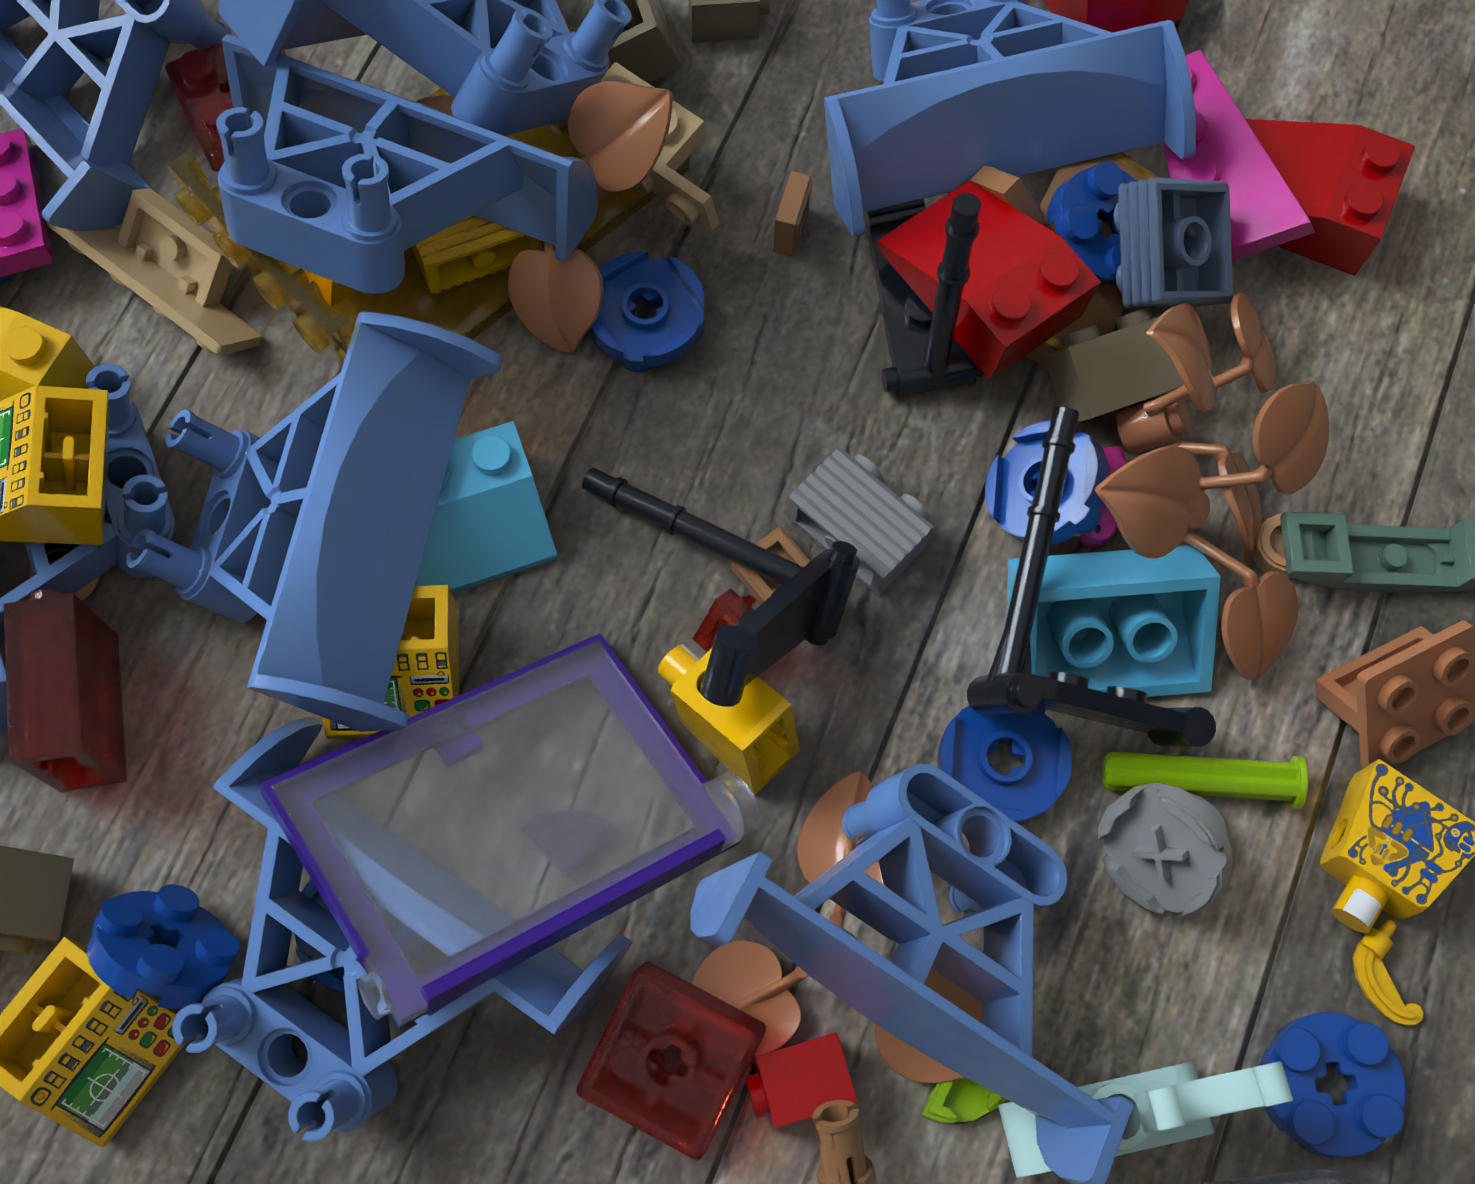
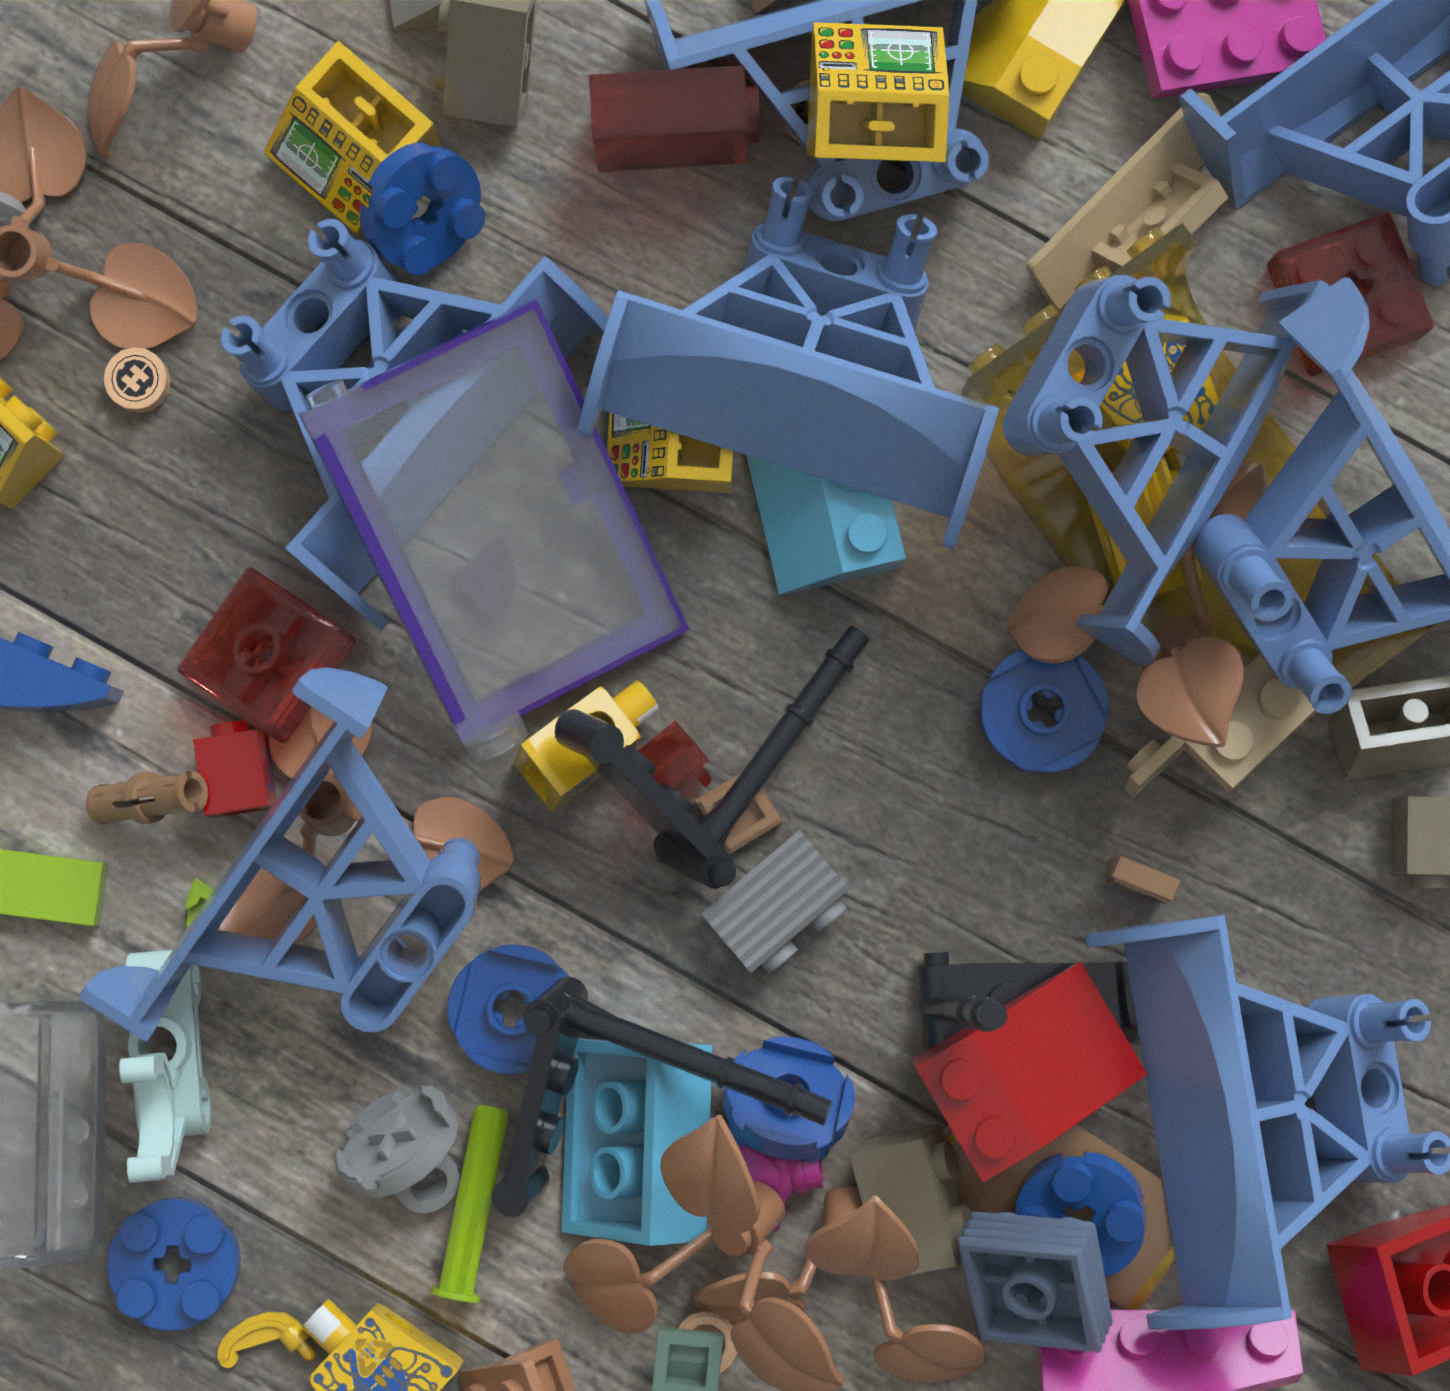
camera: 100 degrees right, 15 degrees up
medium nougat tile [970,165,1046,224] -> none

